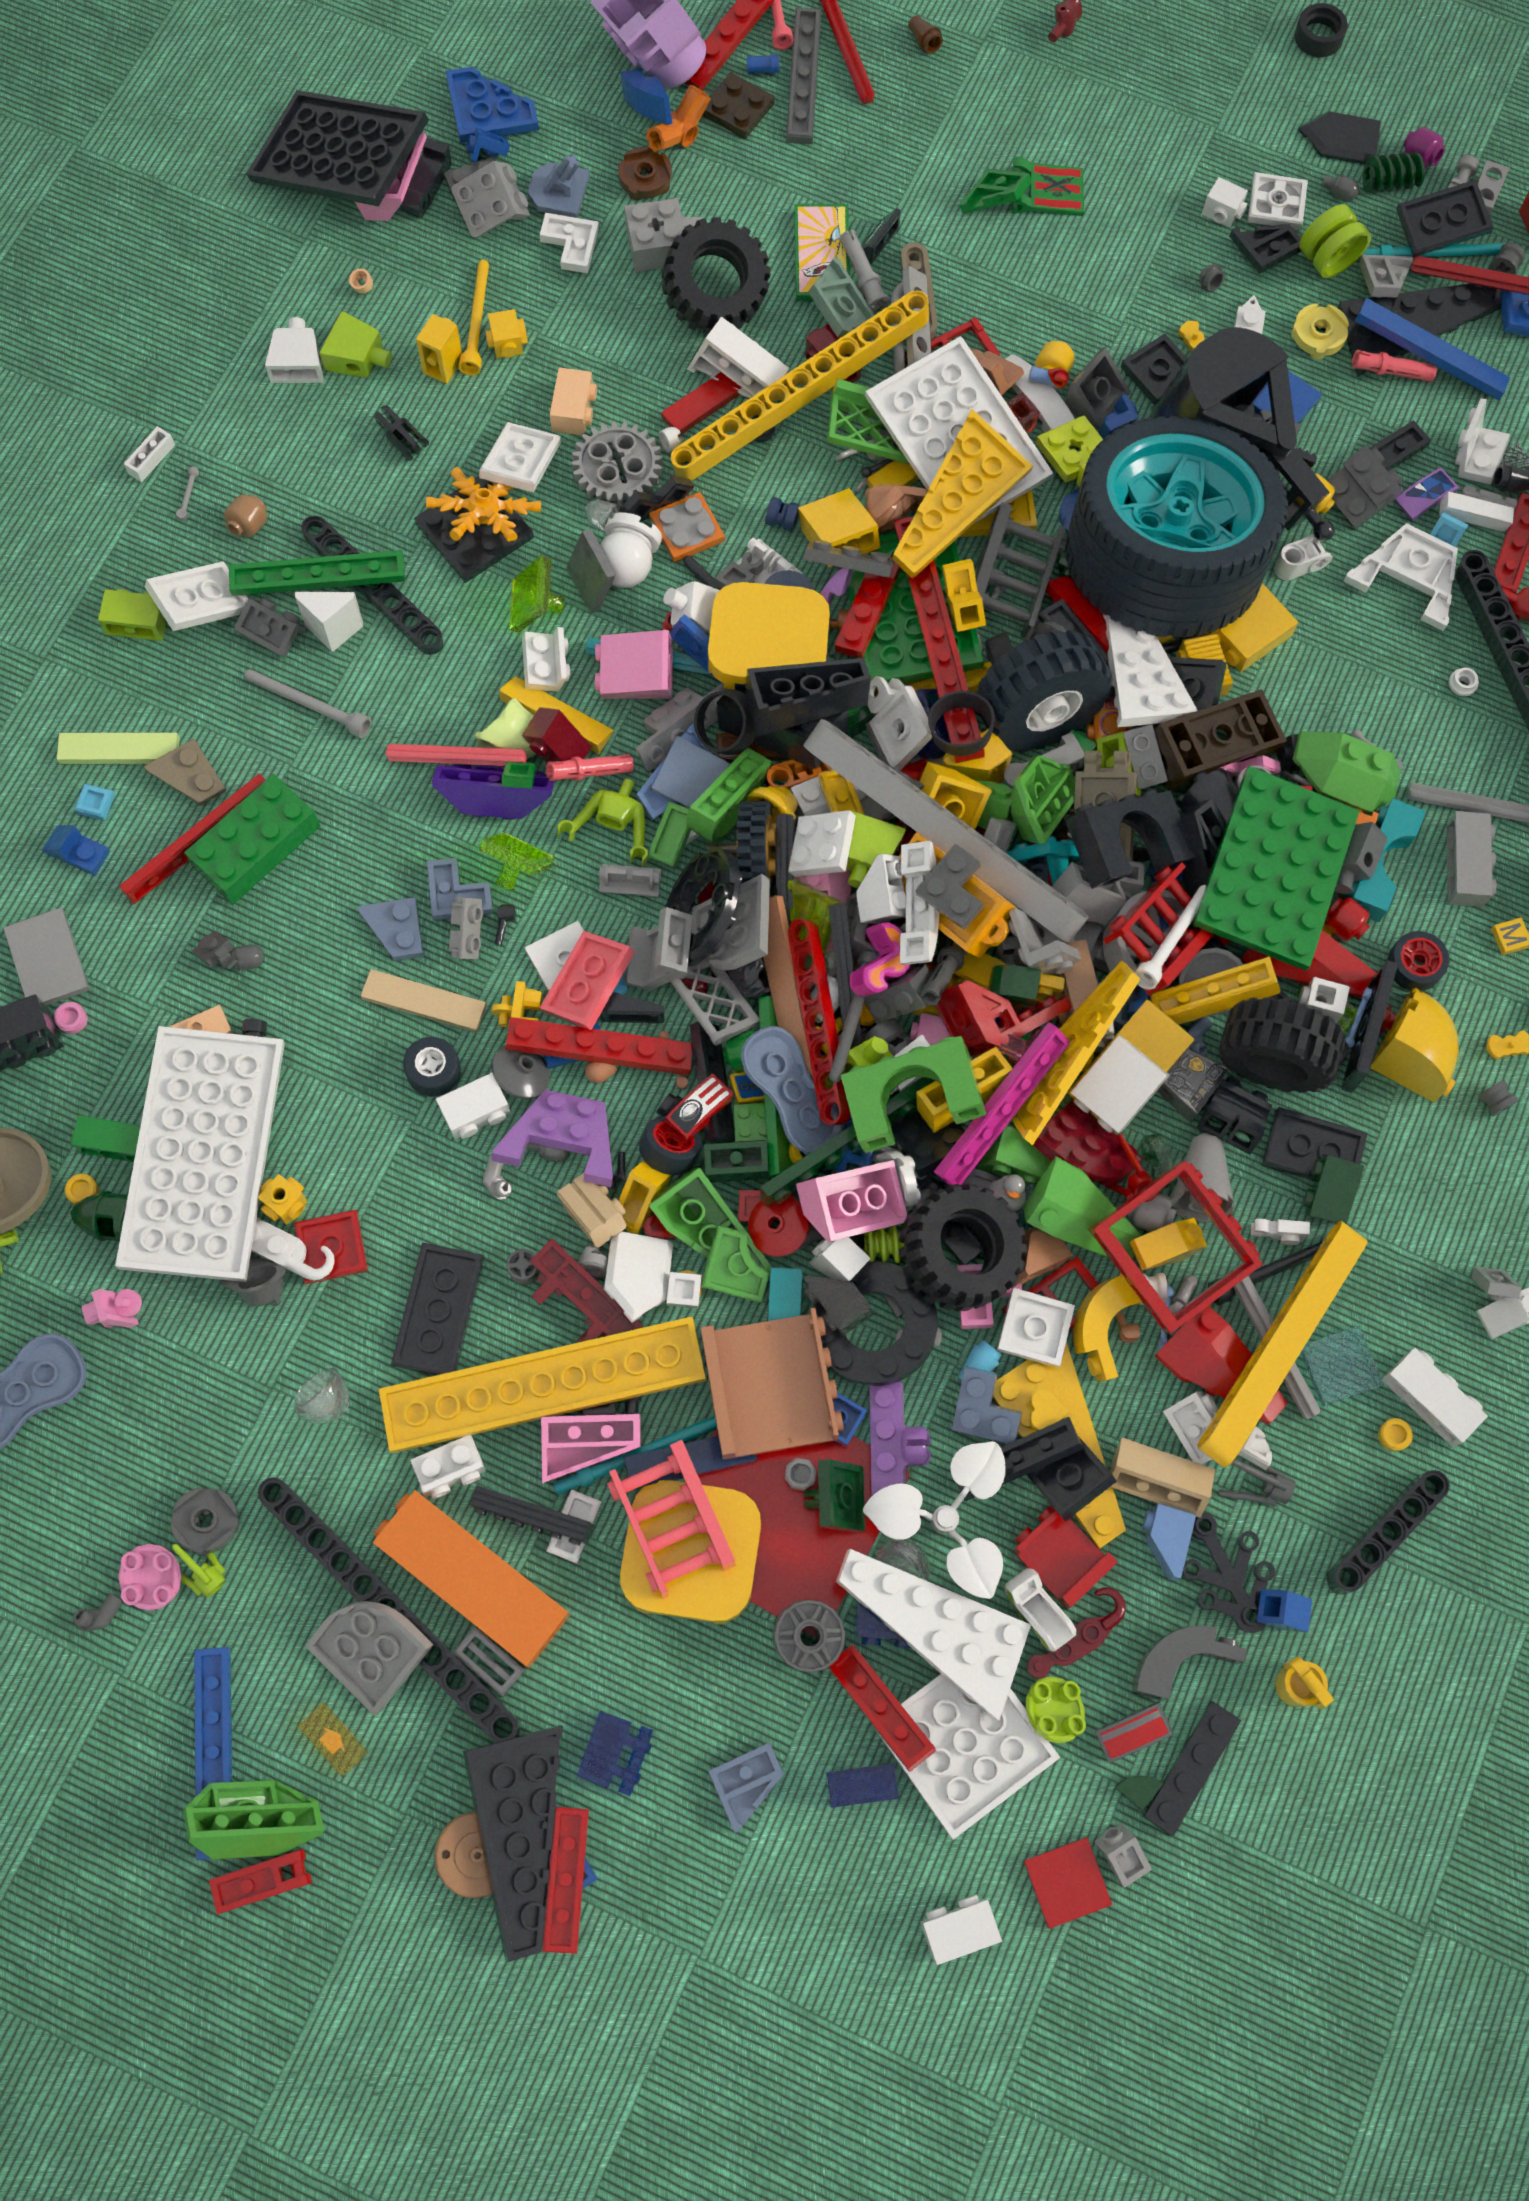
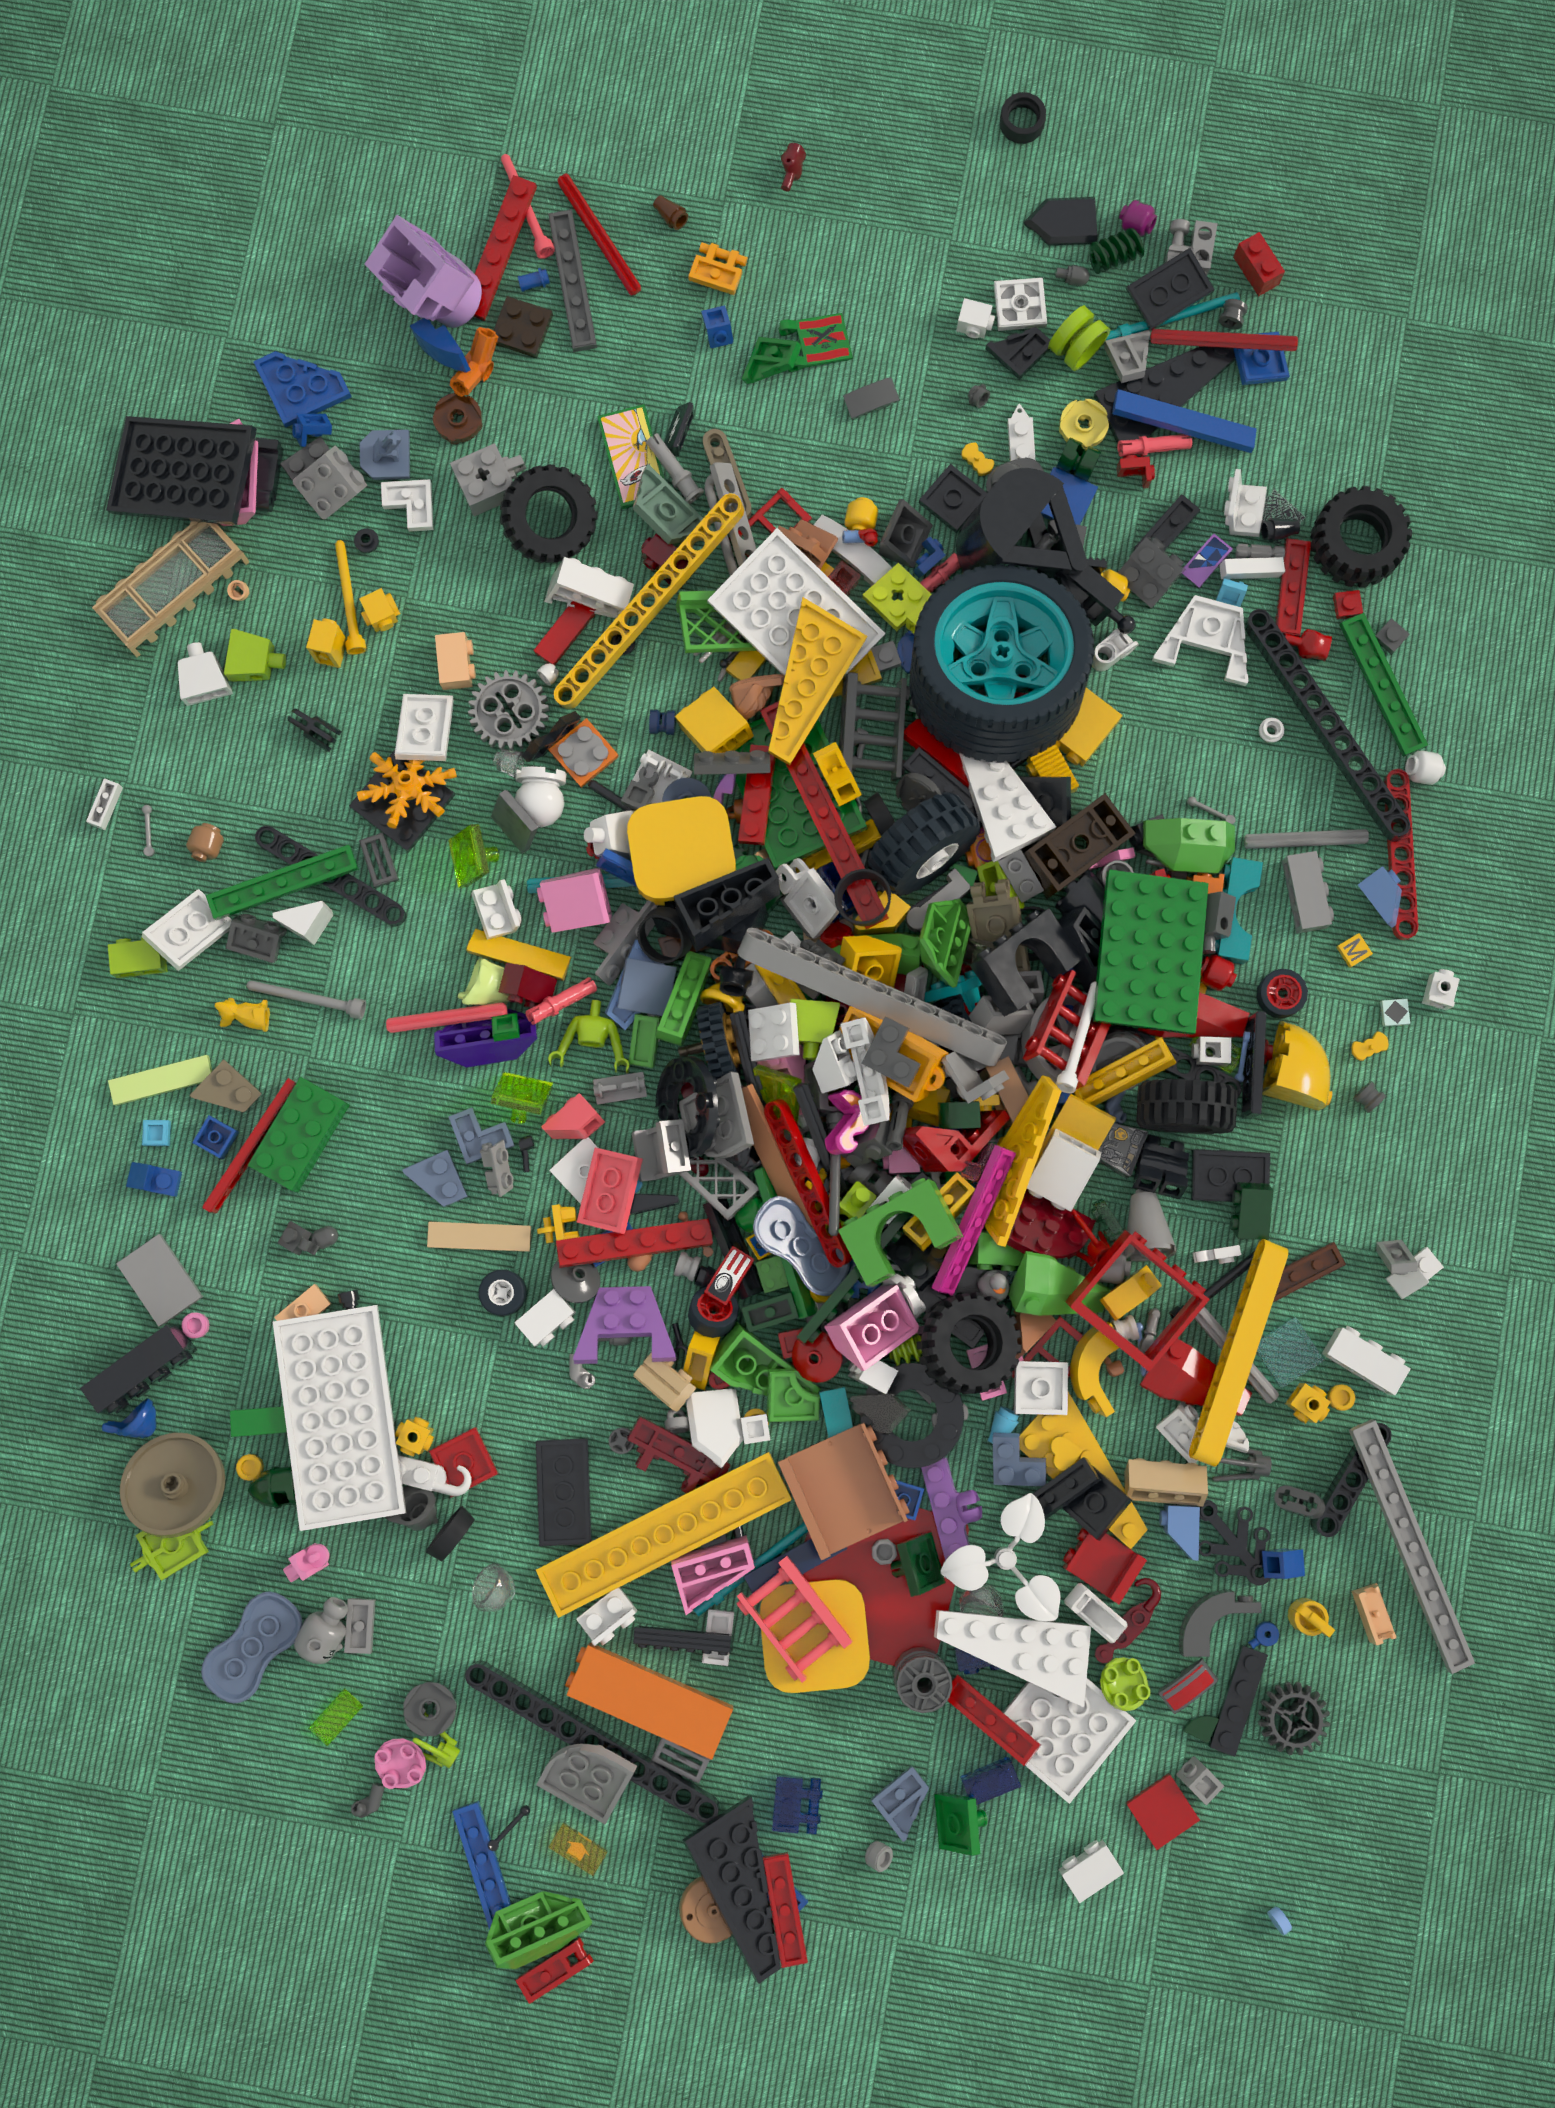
camera: 10 degrees left, 10 degrees up
none -> window [92,521,249,657]
none -> blue piece [192,1115,239,1160]
none -> yellow animal [215,998,270,1032]
none -> light grey piece [294,1597,348,1664]
none -> clear neon green tile [308,1688,363,1746]
none -> light grey plate [344,1598,376,1654]
none -> black plate [354,528,379,553]
none -> dark grey tile [359,832,399,889]
none -> black tyre [425,1506,475,1562]
none -> black hinge [487,1805,530,1851]
none -> coral slope [541,1093,605,1139]
none -> light grey wheel [674,1251,701,1282]
none -> light orange plate [688,242,748,295]
none -> blue bracket [701,305,733,348]
none -> black piece [719,956,754,997]
none -> dark grey slope [843,377,900,420]
none -> light grey tile [865,1841,893,1872]
none -> light grey plate [871,641,901,673]
none -> green tile [934,1792,987,1856]
none -> dark green wheel [1057,437,1101,482]
none -> red bracket [1116,455,1155,489]
none -> blue piece [1248,1621,1279,1649]
none -> dark grey gear [1258,1681,1330,1755]
none -> light blue tile [1267,1906,1292,1936]
none -> reddish brown tile [1273,1242,1346,1302]
none -> dark grey beam [1274,1485,1325,1519]
none -> yellow brick [1285,1383,1331,1424]
none -> light grey plate [1349,1419,1475,1674]
none -> light nougat hinge [1351,1583,1396,1645]

